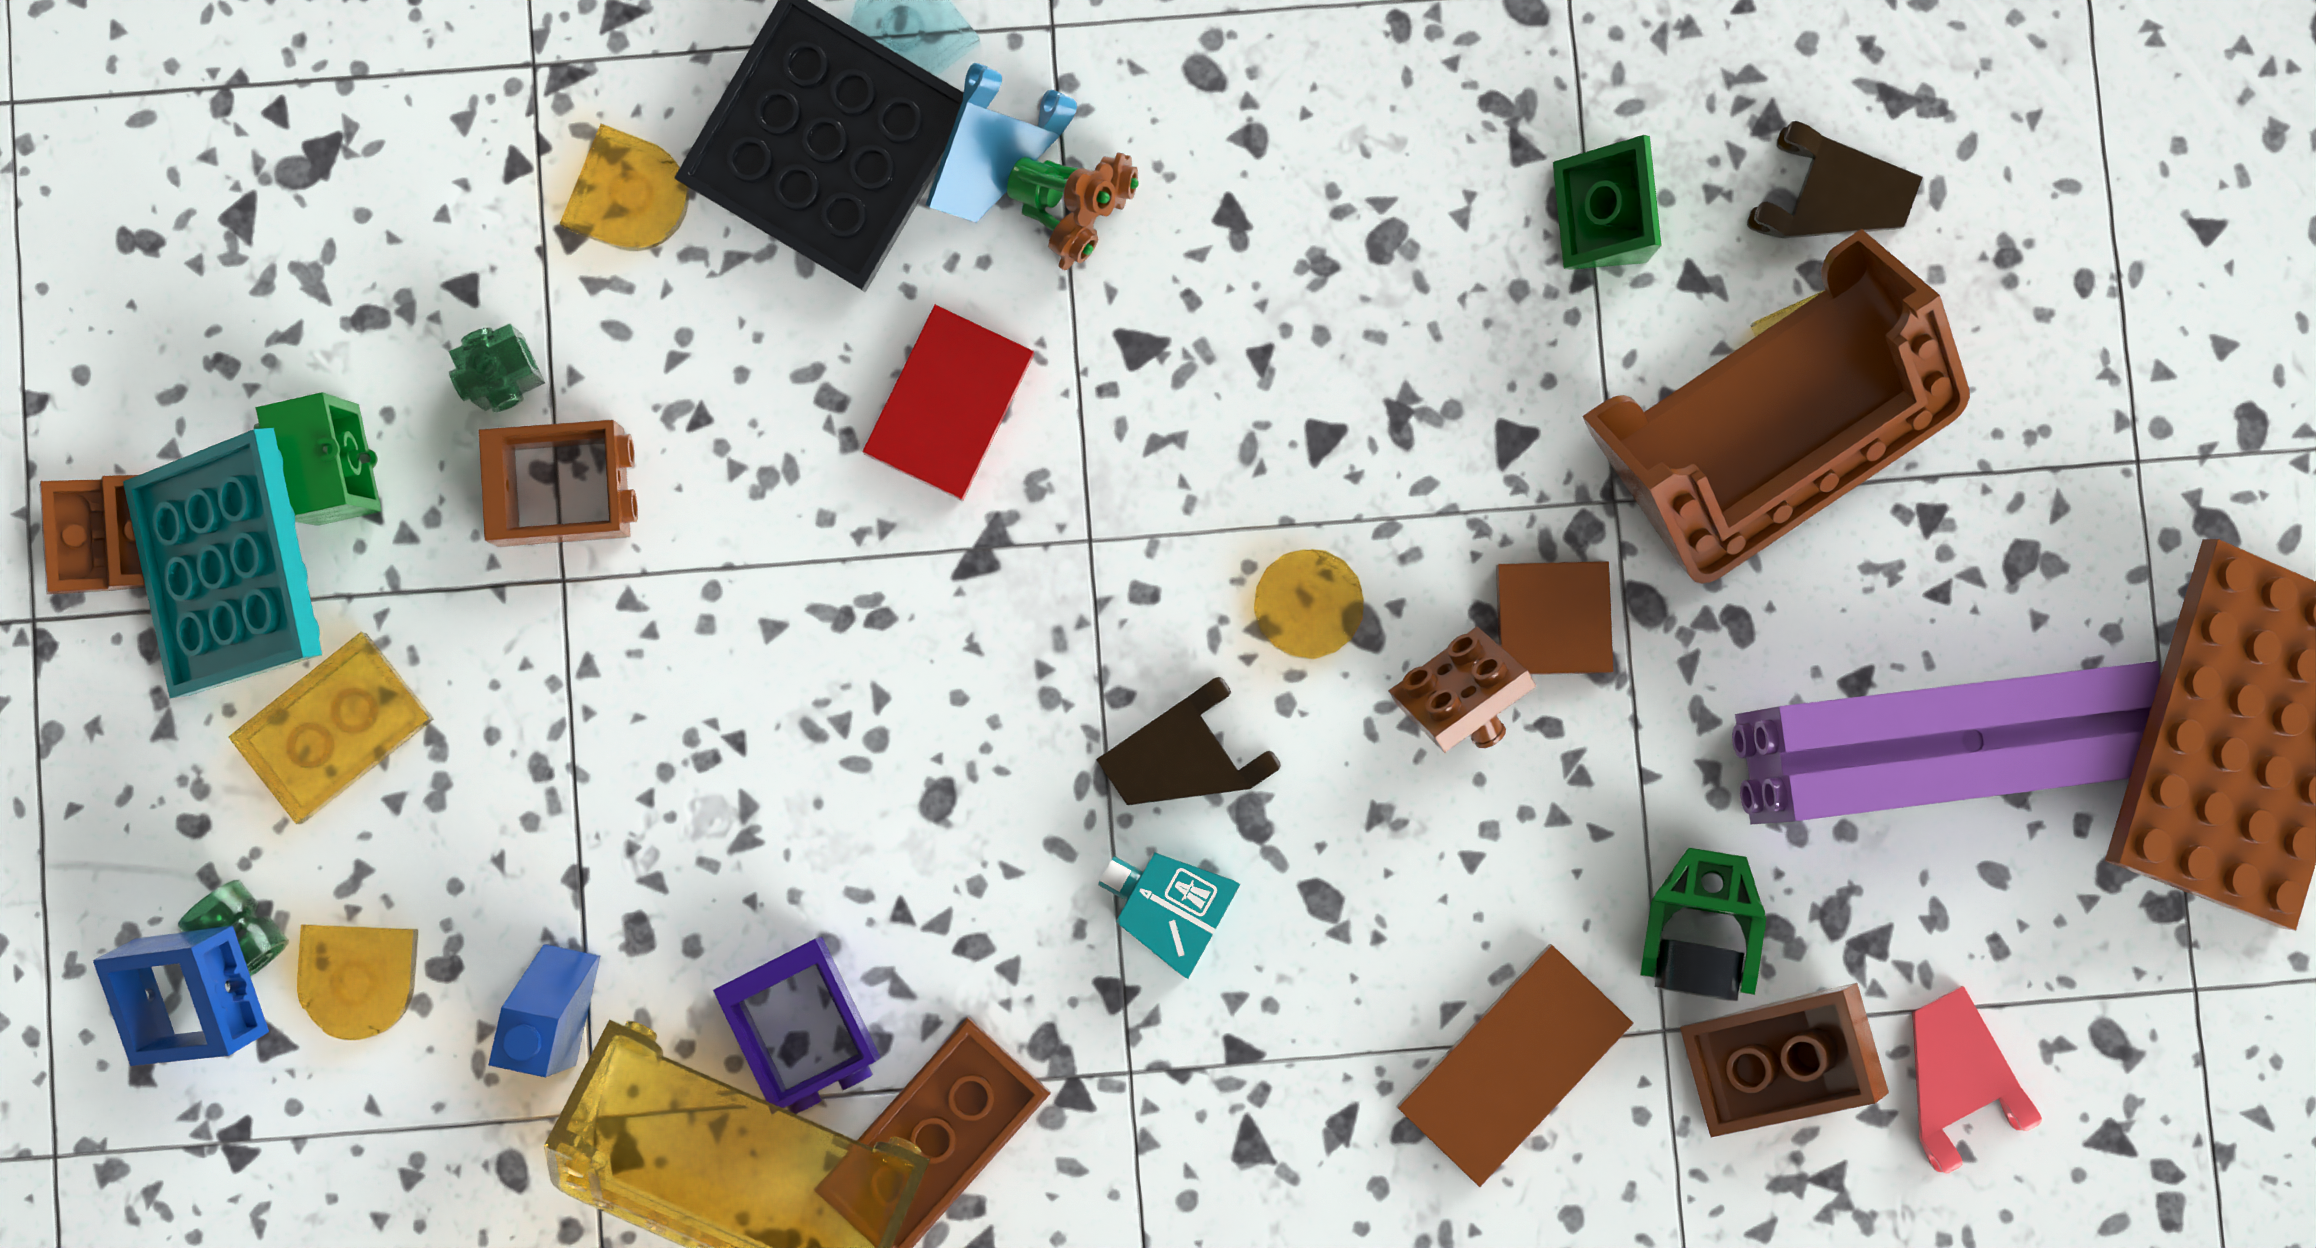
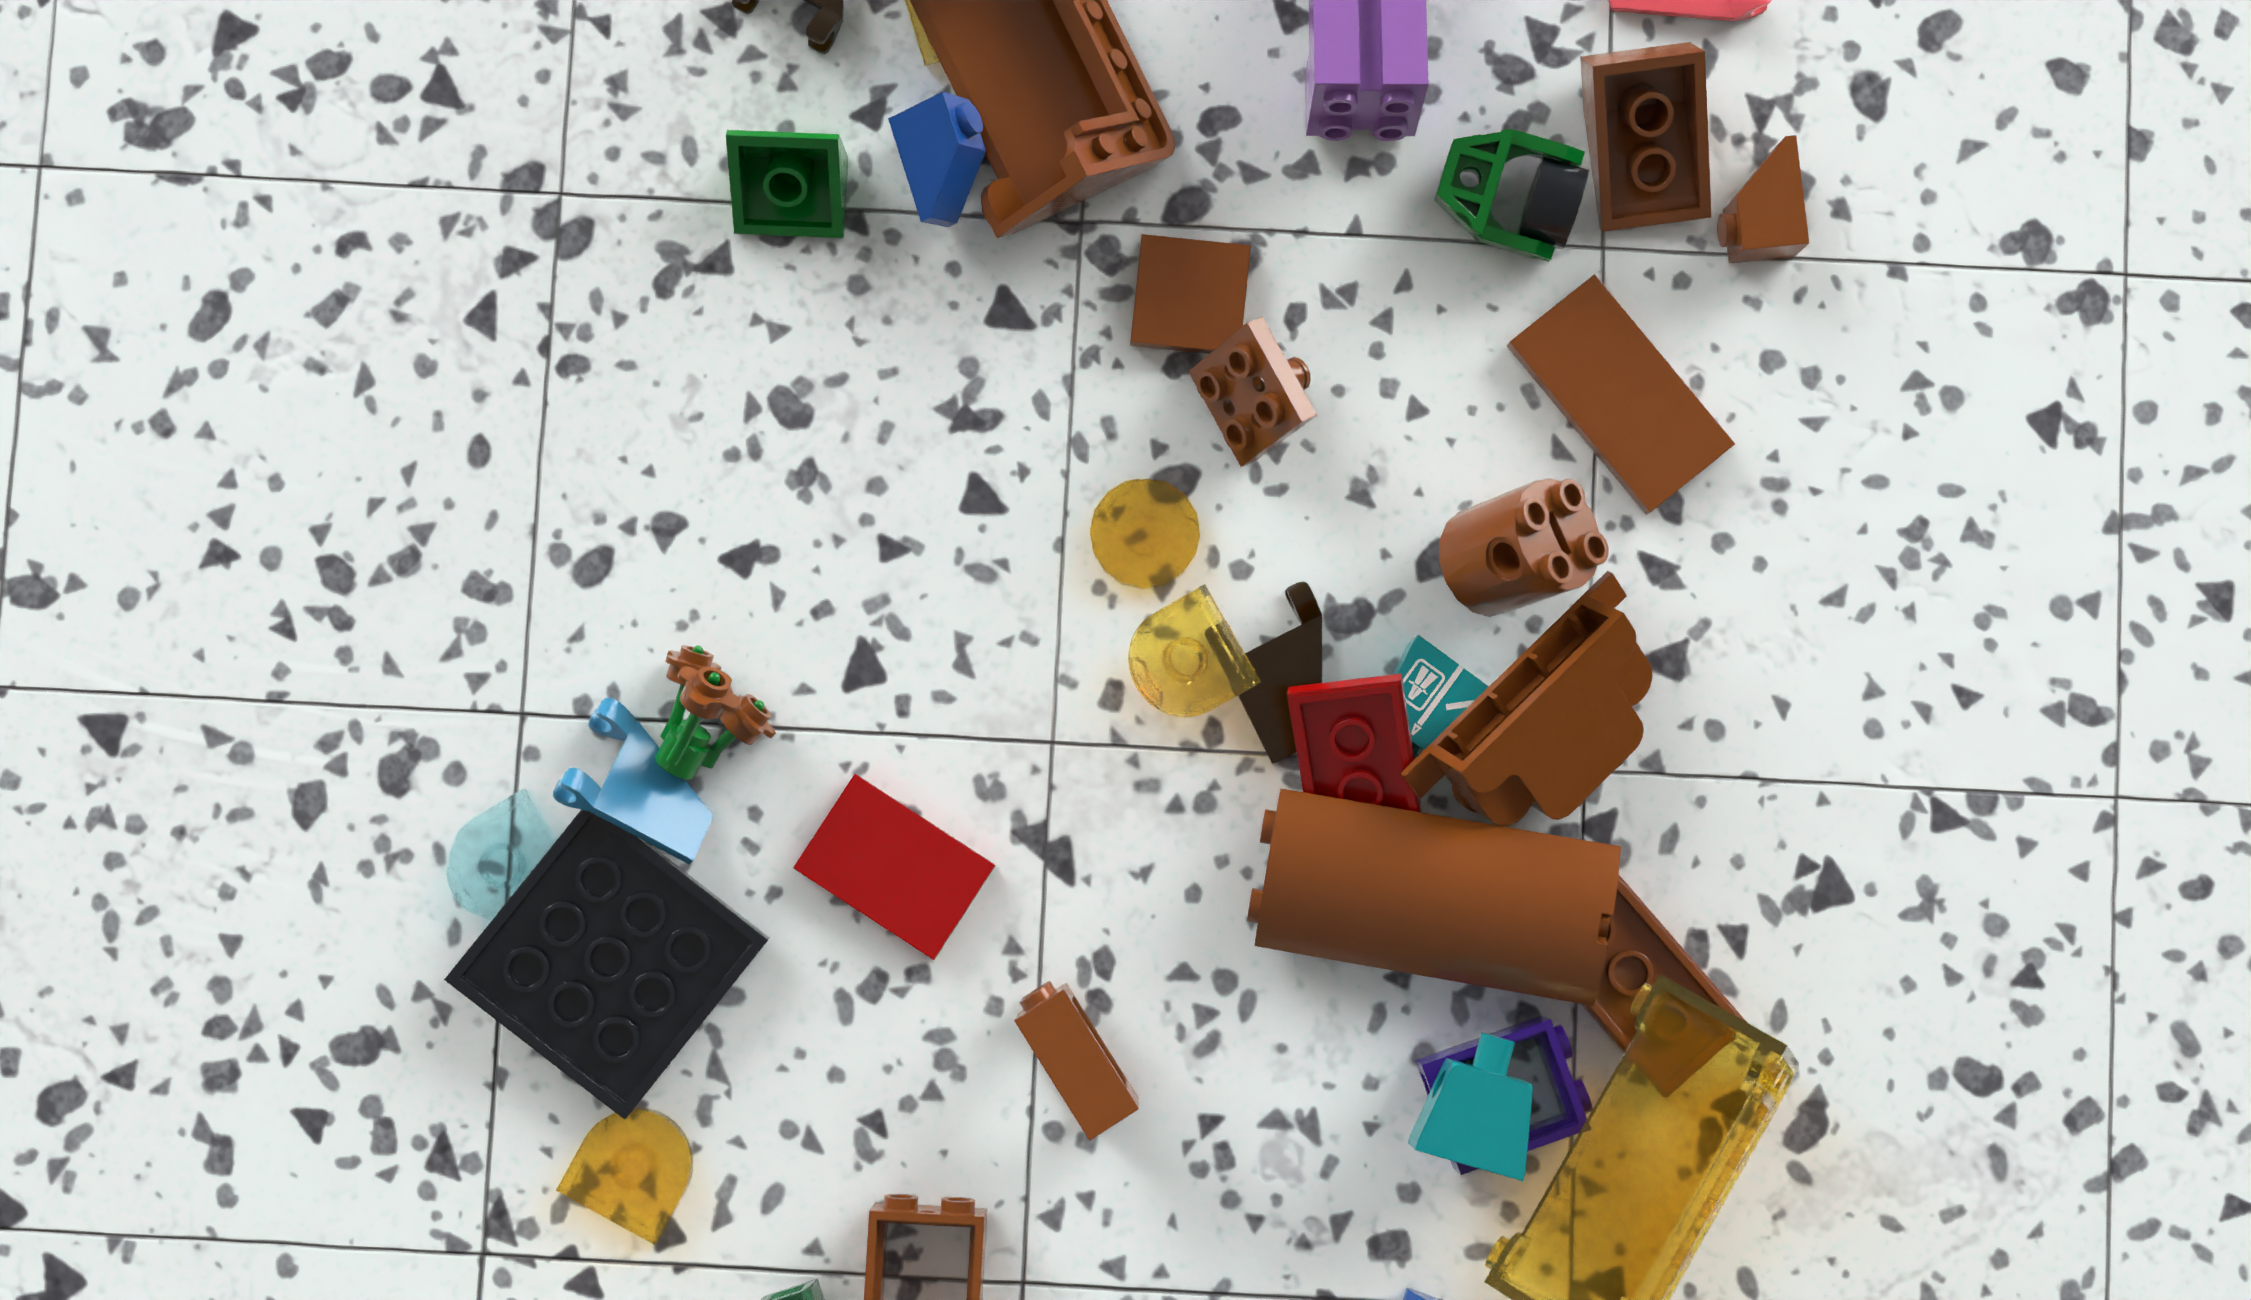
camera: 80 degrees left, 0 degrees up
none -> blue slope [888,91,986,228]
none -> dark orange window [1014,981,1139,1141]
none -> clear yellow tile [1128,584,1261,717]
none -> dark orange cylinder [1247,788,1621,1006]
none -> red tile [1287,673,1423,813]
none -> dark orange brick [1400,571,1653,826]
none -> teal torso [1408,1032,1533,1181]
none -> dark orange cylinder [1439,478,1609,617]
none -> dark orange slope [1717,135,1809,263]

